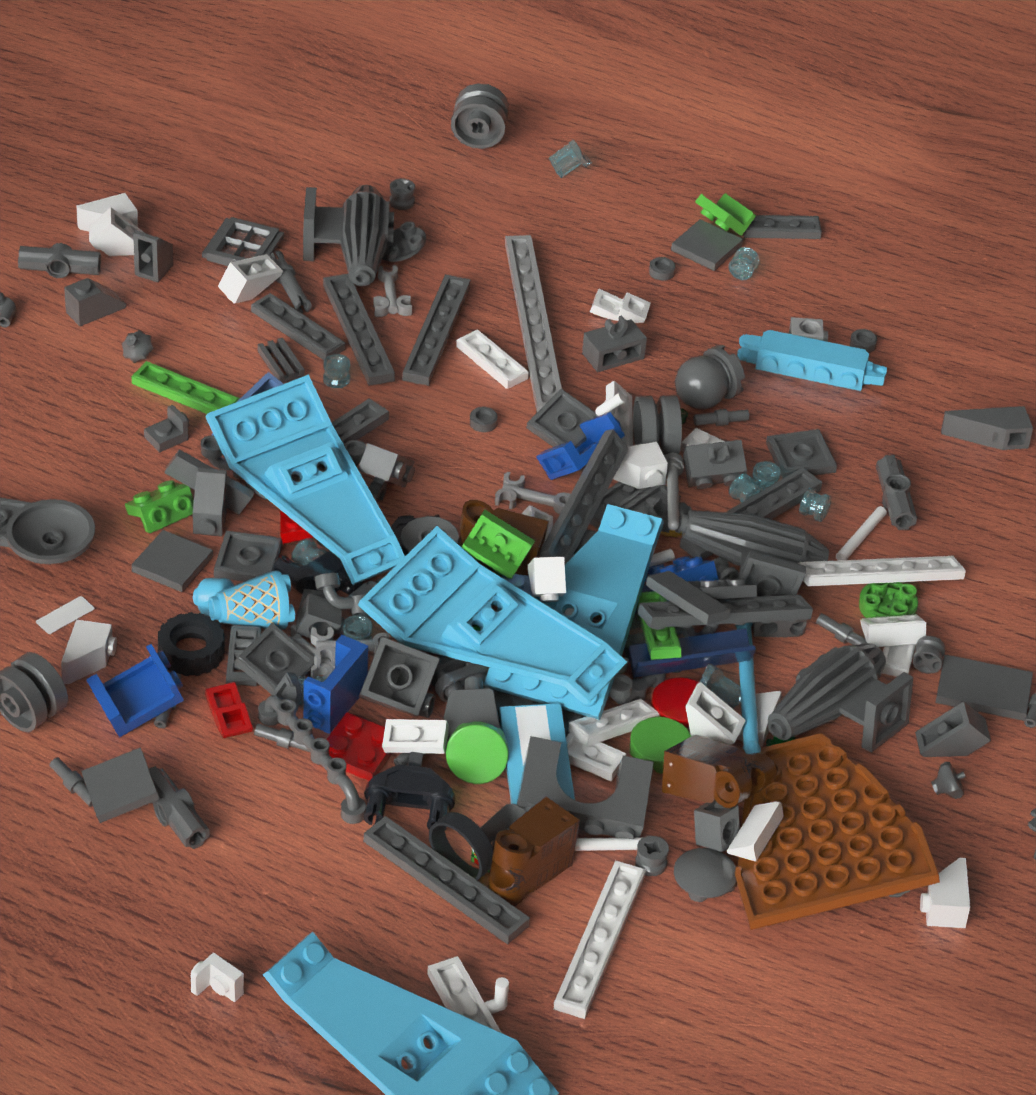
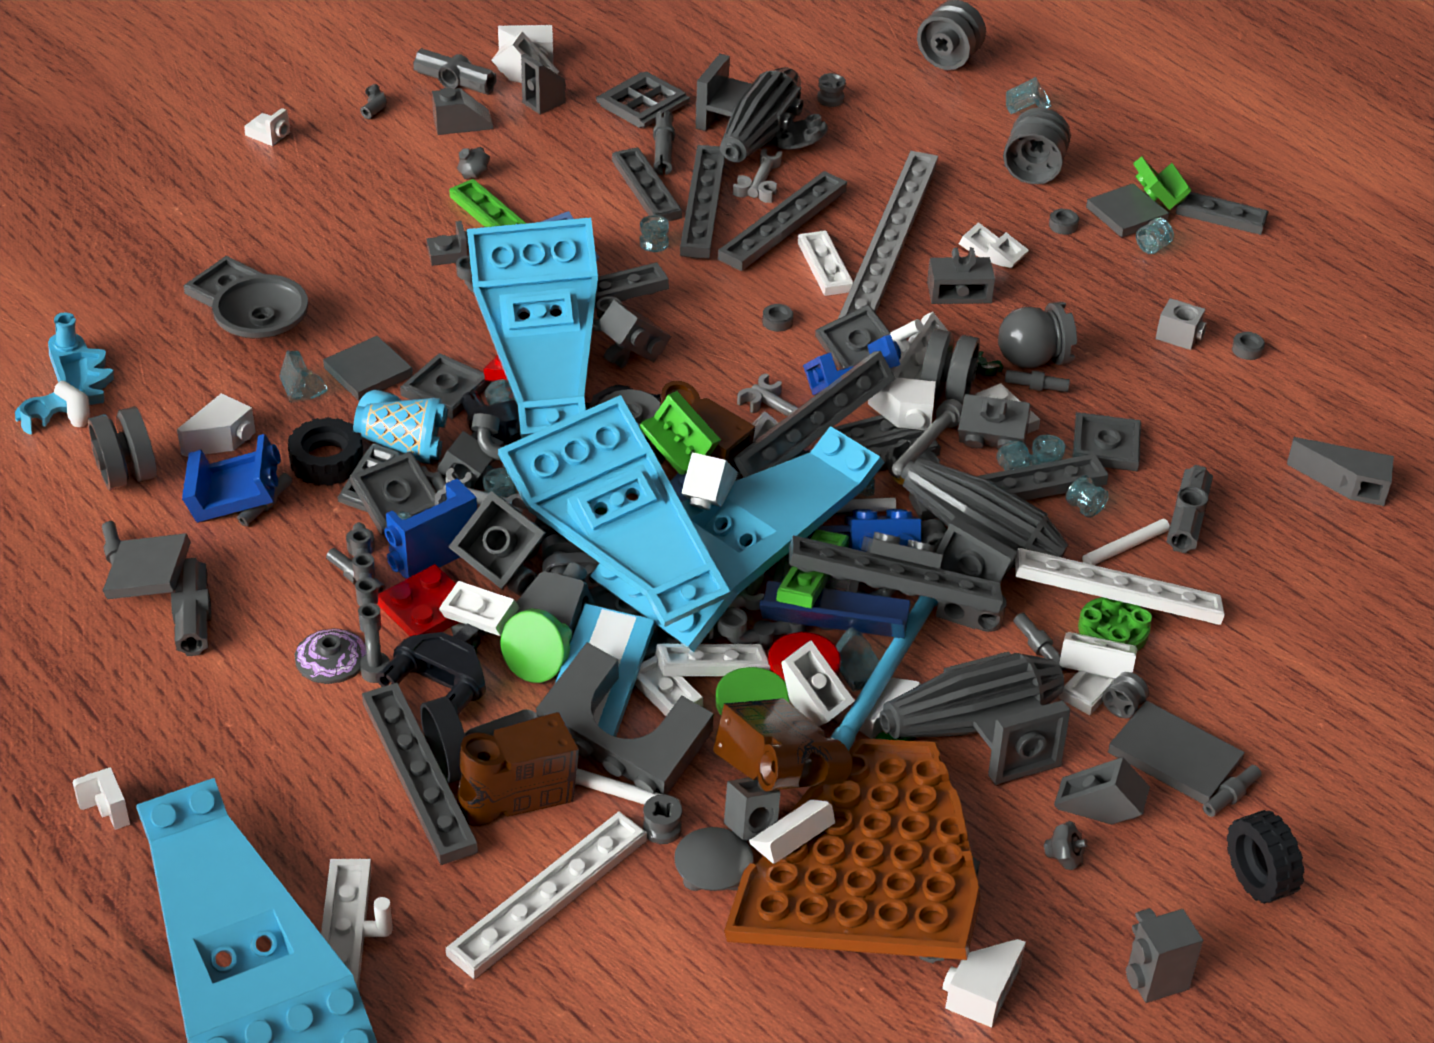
camera: 25 degrees right, 0 degrees up
white sticker [36,596,95,634] -> none
bright green bracket [125,480,194,533] -> none
dark grey tile [164,449,254,514] -> none
slope [193,468,227,536] -> none
red slope [205,682,253,738] -> none
white slope [218,254,283,304] -> none
dark grey tile [258,337,305,383] -> none
dark grey tile [271,672,301,713] -> none
dark grey tile [646,571,730,625] -> none
medium azure hinge [737,330,887,391] -> none
none -> clear light blue tile [279,350,328,403]
none -> dish [295,628,366,684]
none -> dark grey wheel [1003,108,1071,184]

